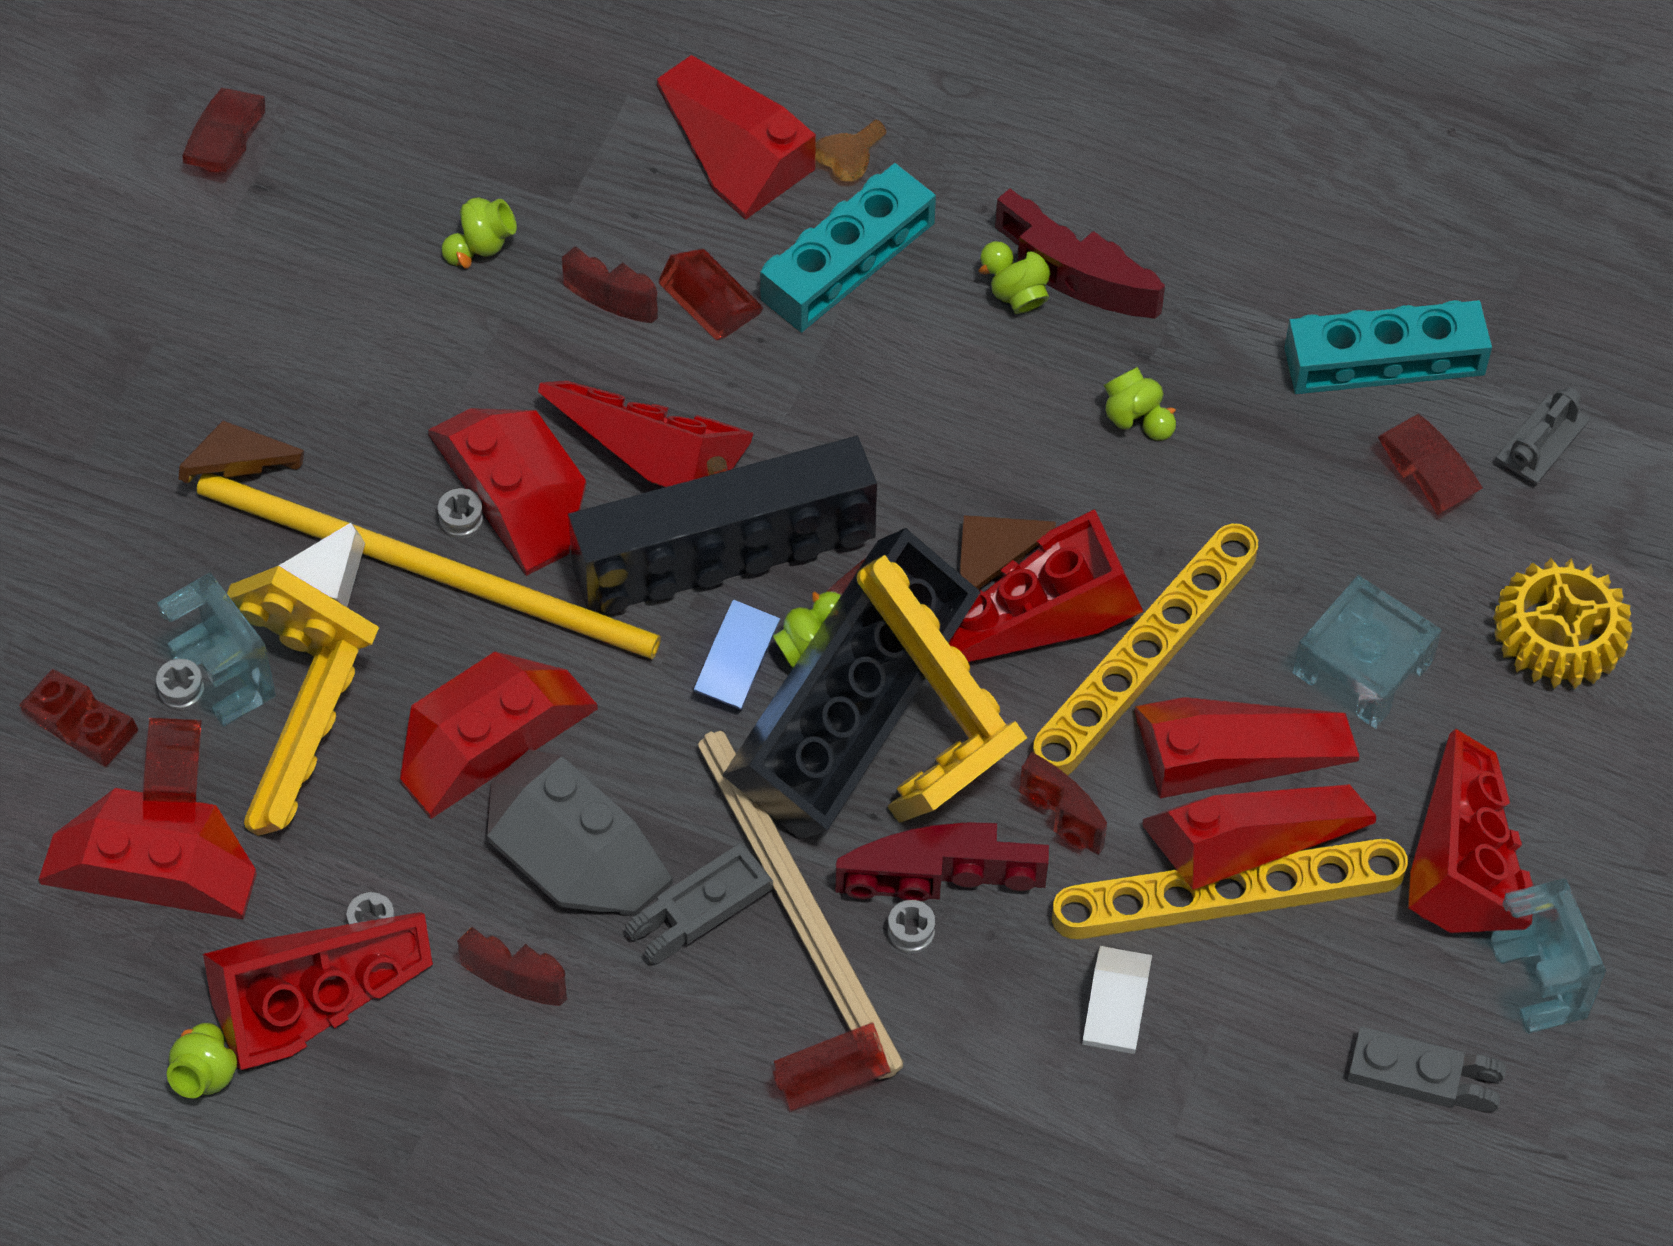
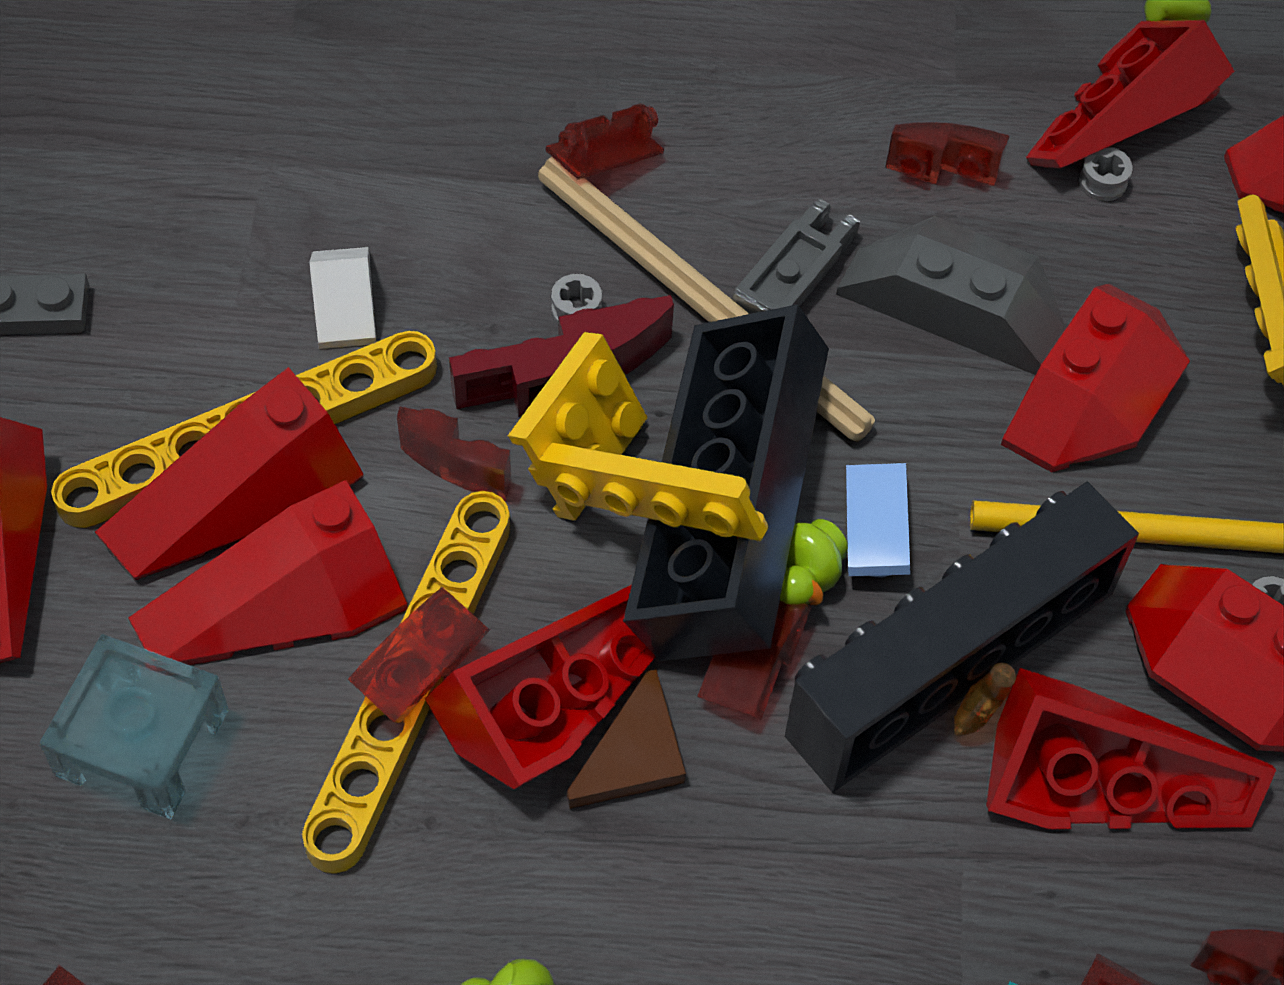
camera: 160 degrees right, 0 degrees up
none -> clear red slope [348,587,490,724]

